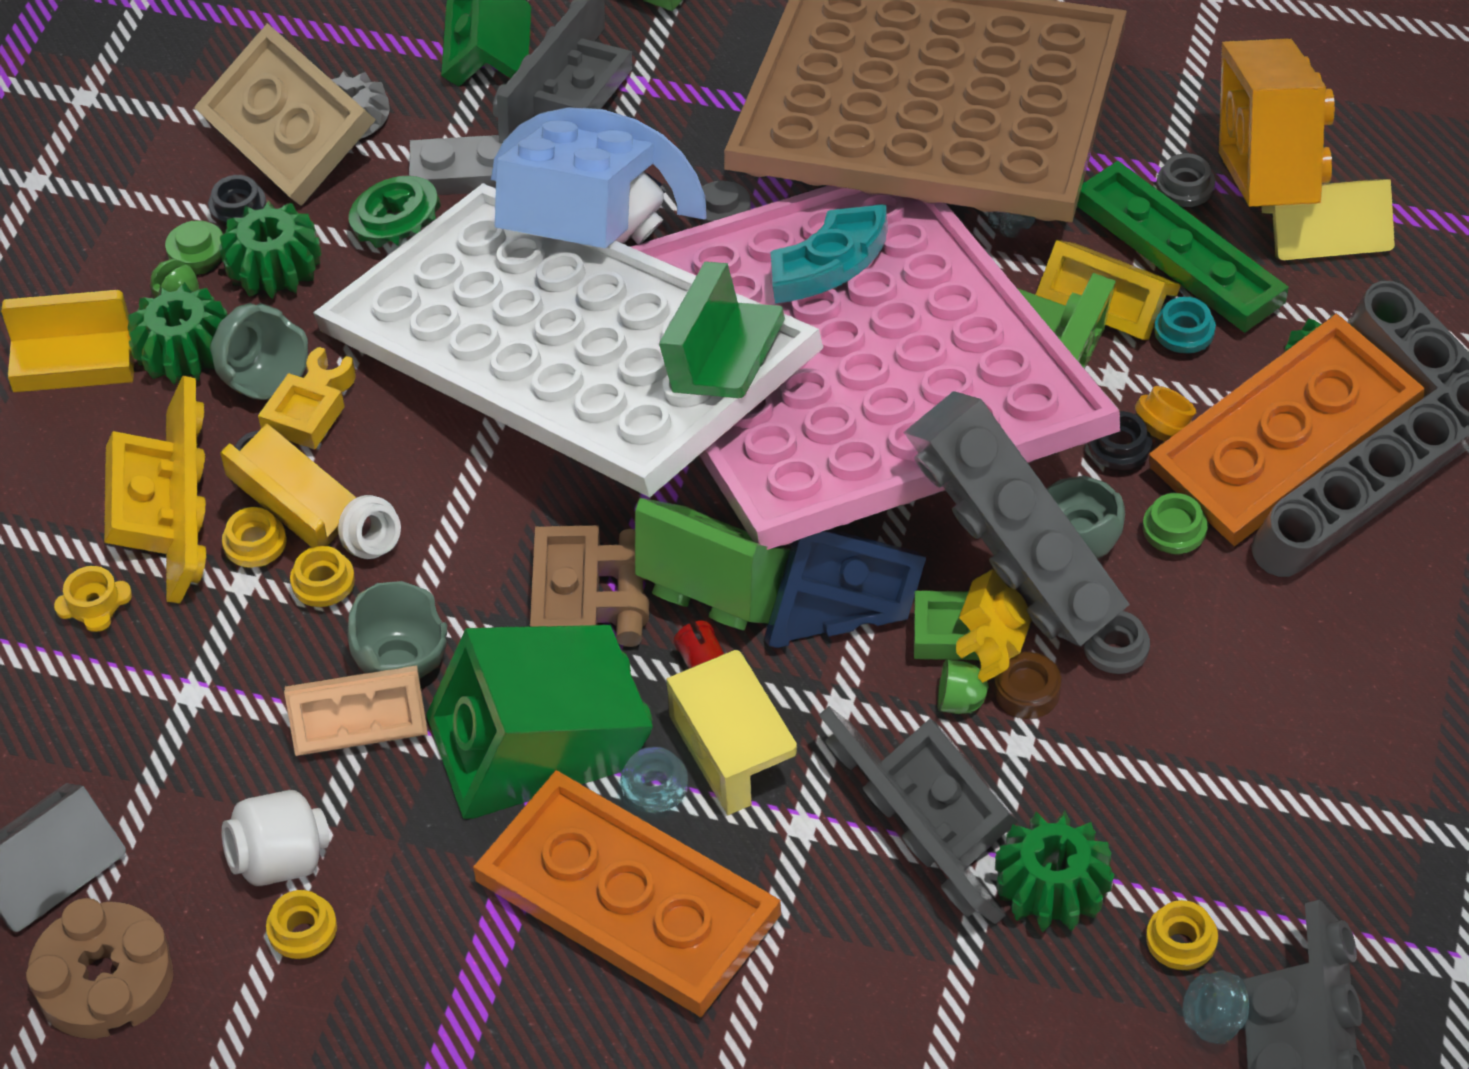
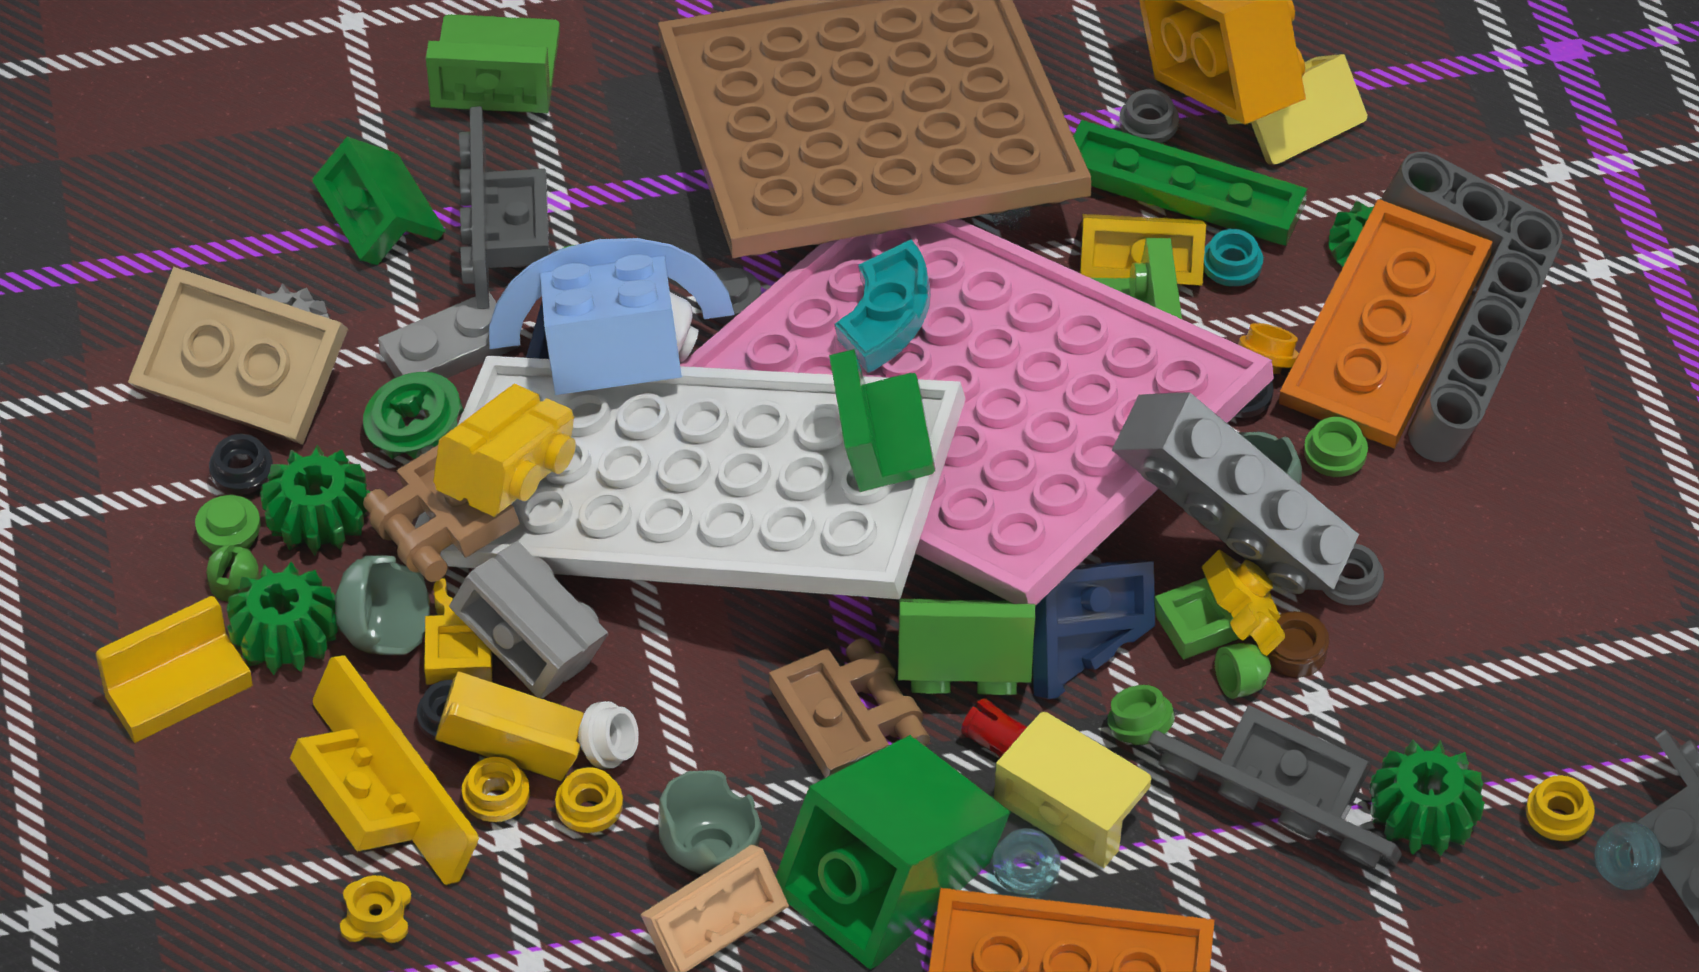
camera: 30 degrees left, 0 degrees up
none -> medium nougat plate [363,445,520,582]
none -> yellow brick [433,383,576,517]
none -> light grey brick [449,540,608,699]
none -> bright green plate [1108,685,1175,745]

